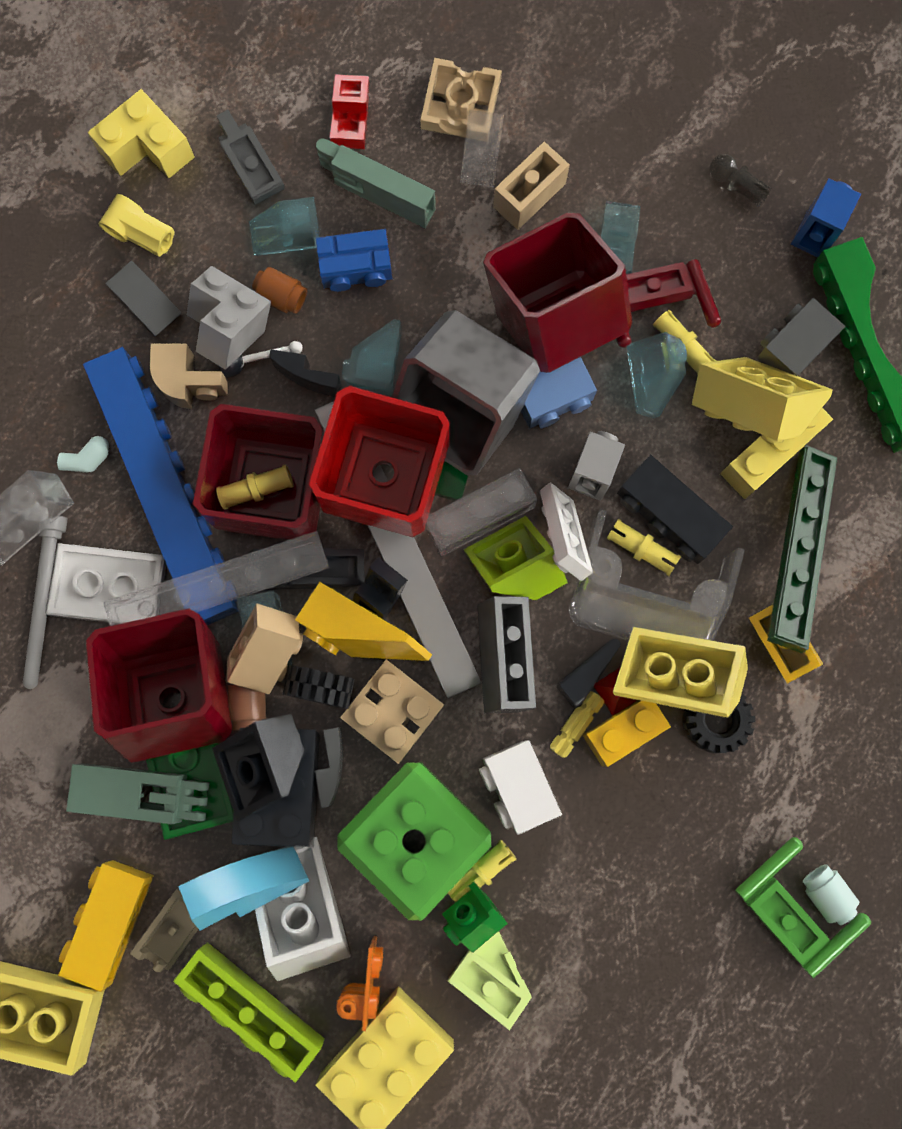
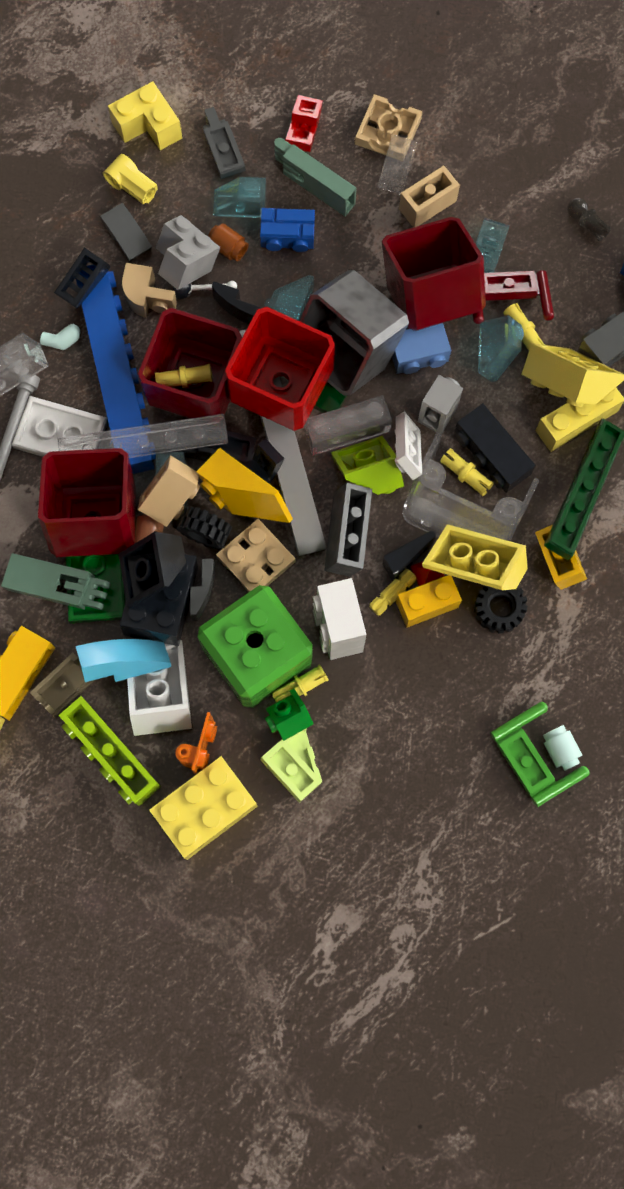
camera: 10 degrees right, 5 degrees down
none -> black slope [54,247,111,309]

